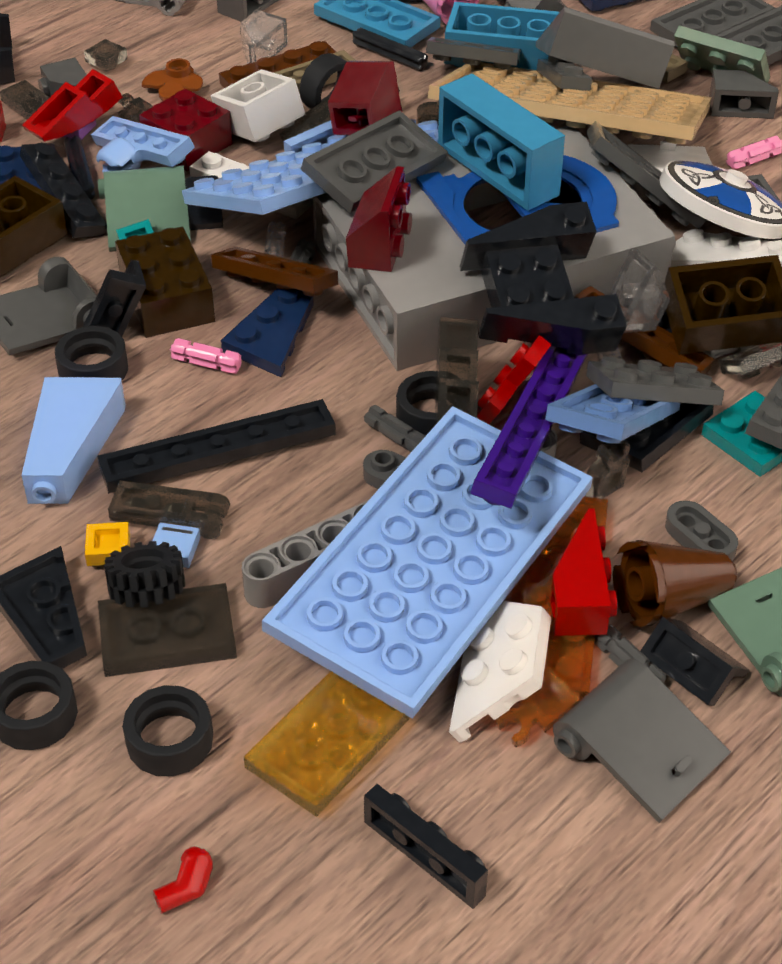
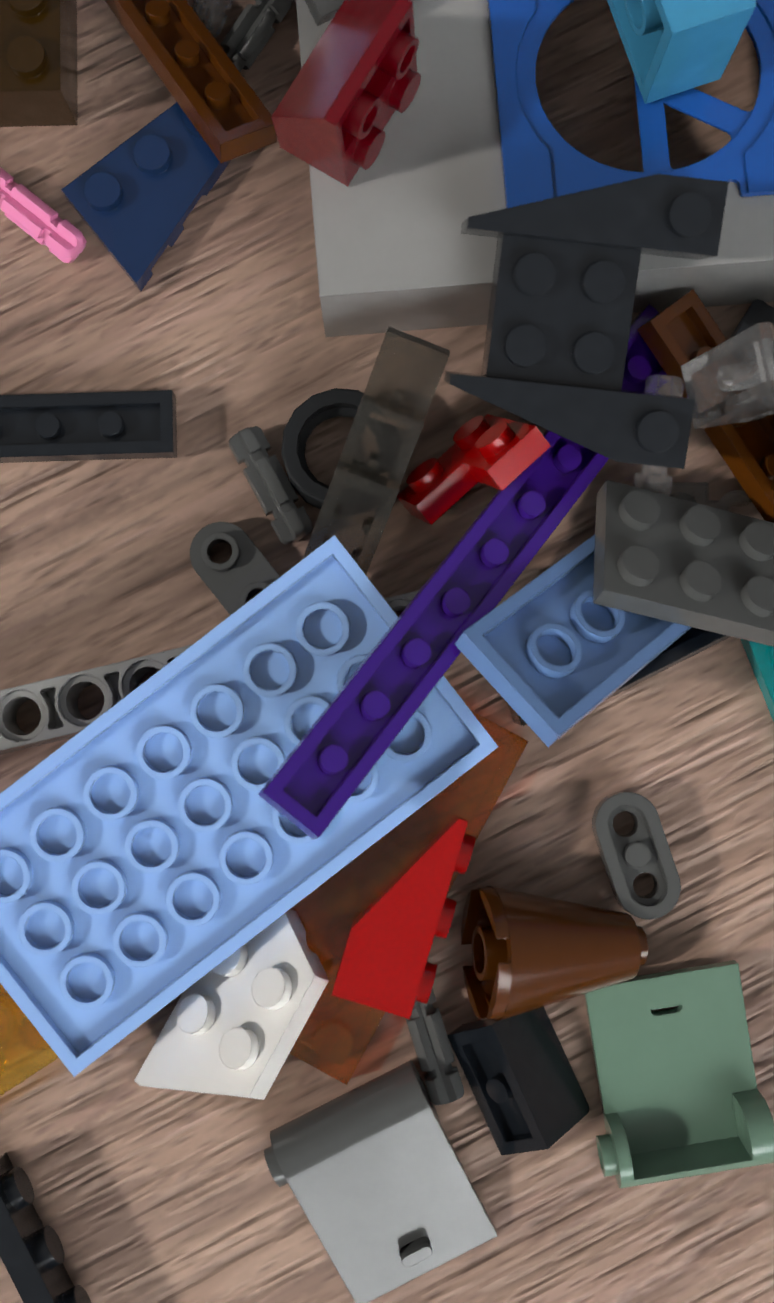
camera: 20 degrees right, 40 degrees up
clear orange plate [496,666,580,747] -> none

